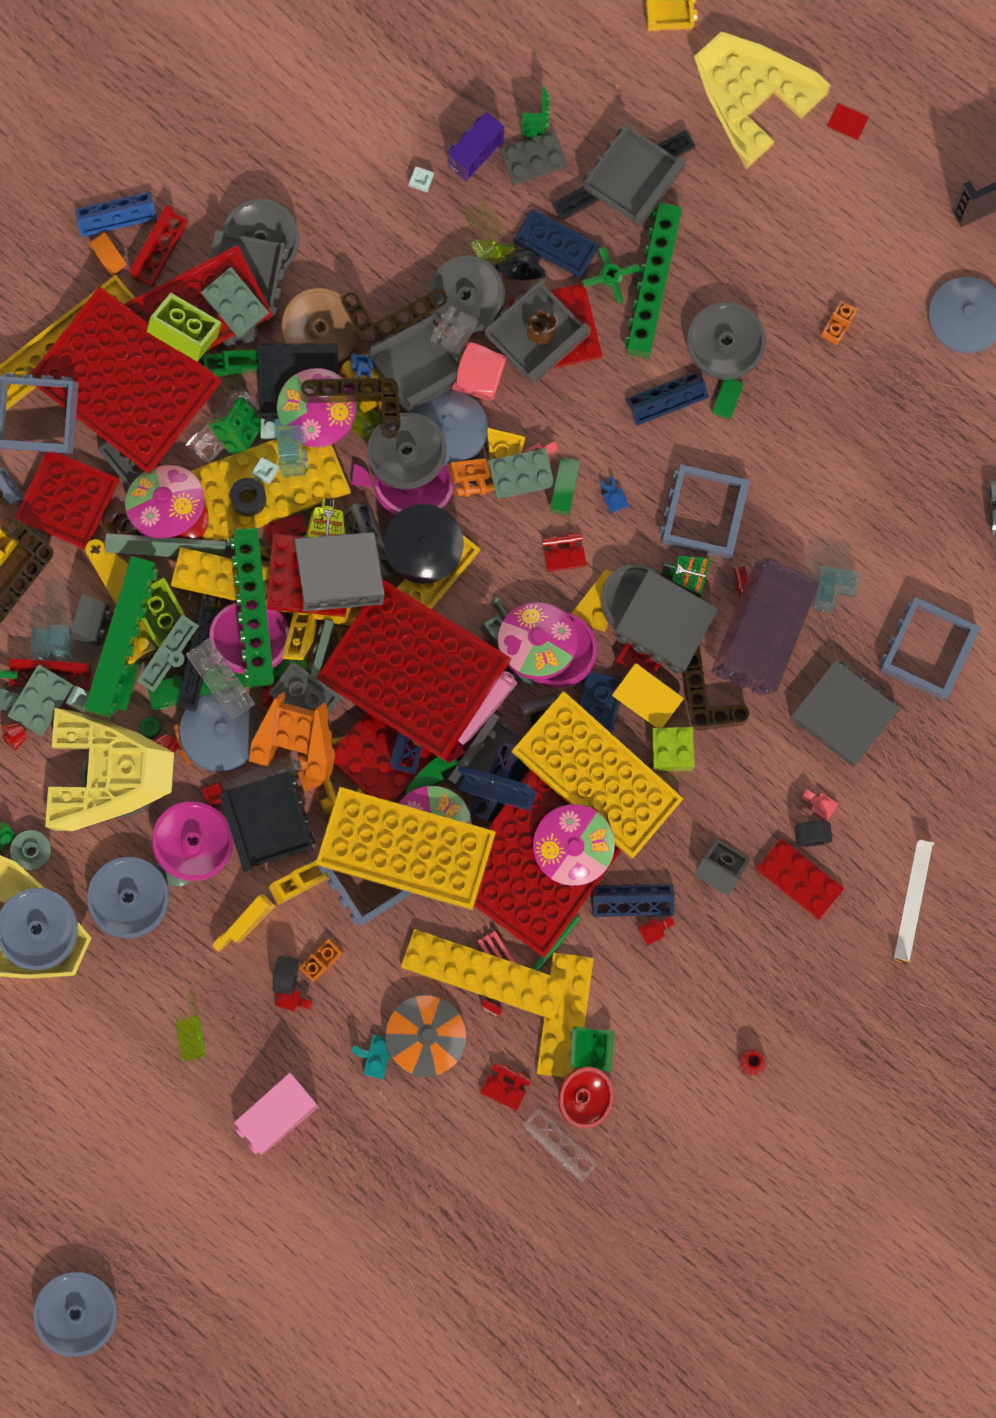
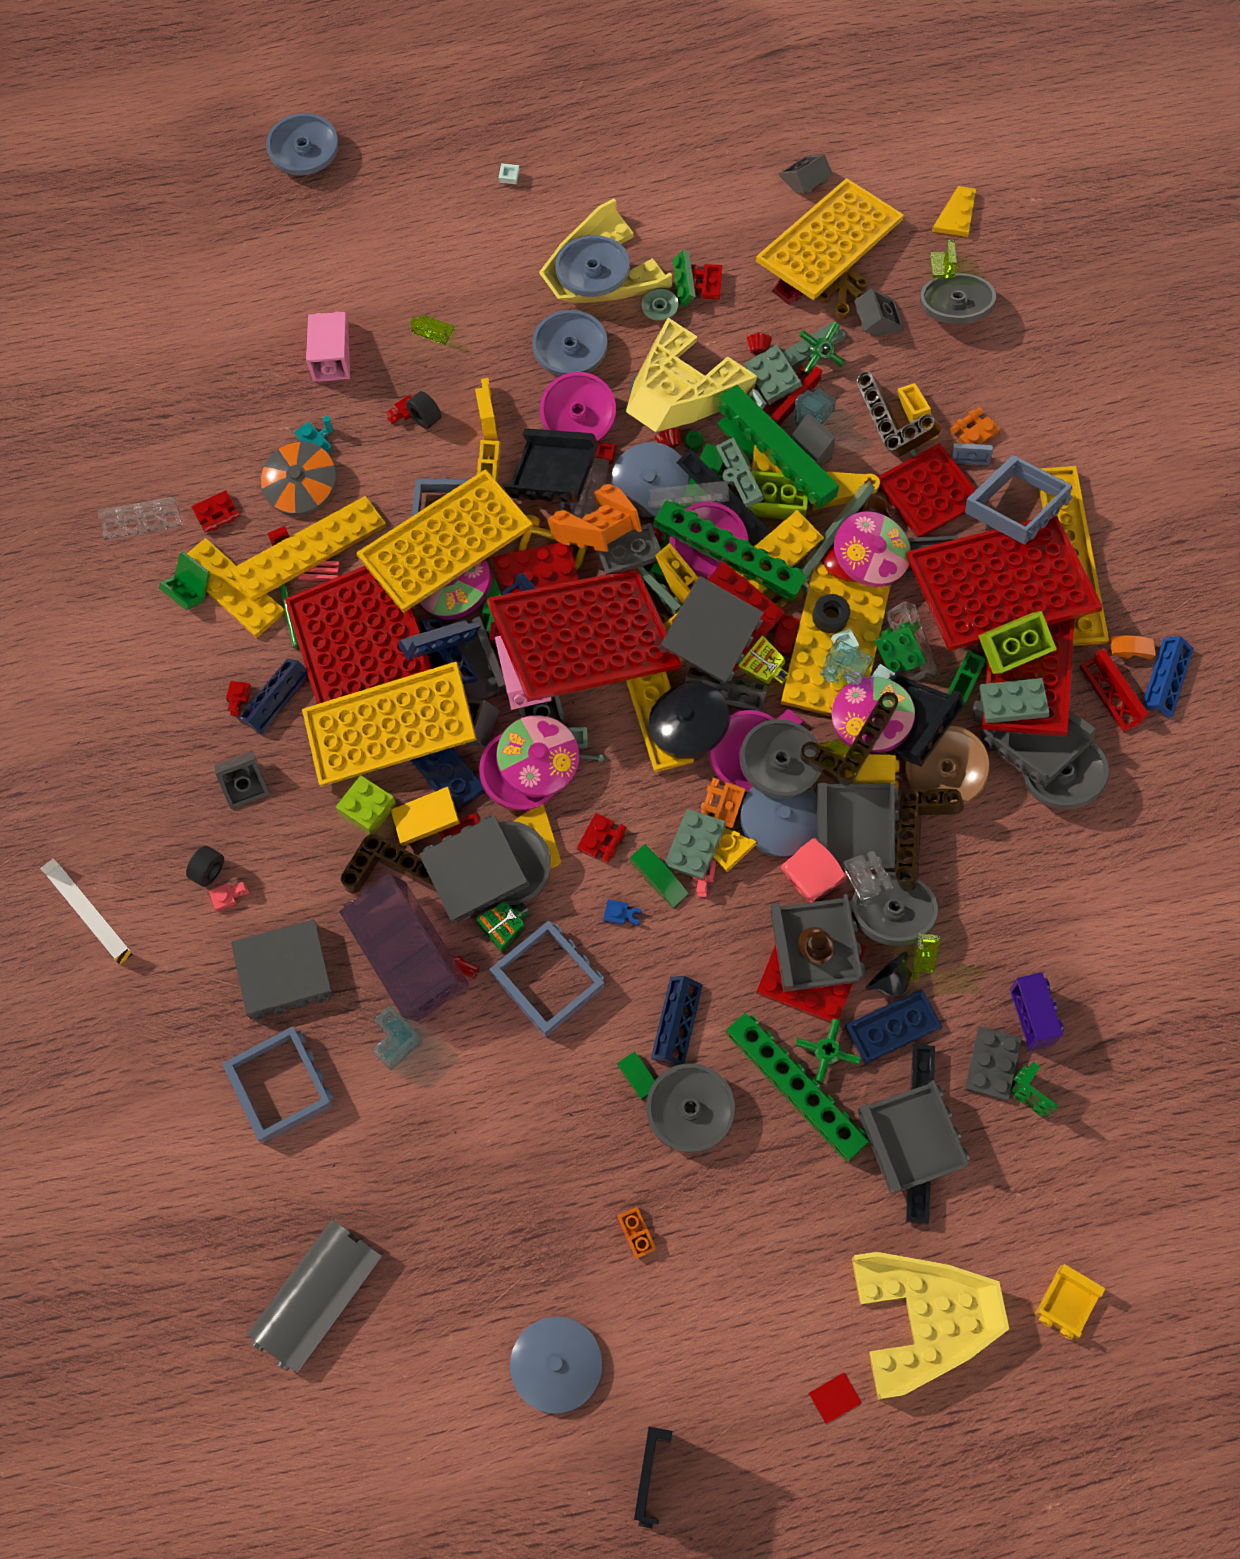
camera: 130 degrees right, 10 degrees down
orange slope [299,938,344,982] -> none
blue plate [350,354,373,378] -> none
light aqua plate [409,167,434,193] -> none
dish [533,804,615,886] -> none
red dish [558,1067,614,1129] -> none
red piece [739,1048,767,1076] -> none
red plate [756,838,844,921] -> none

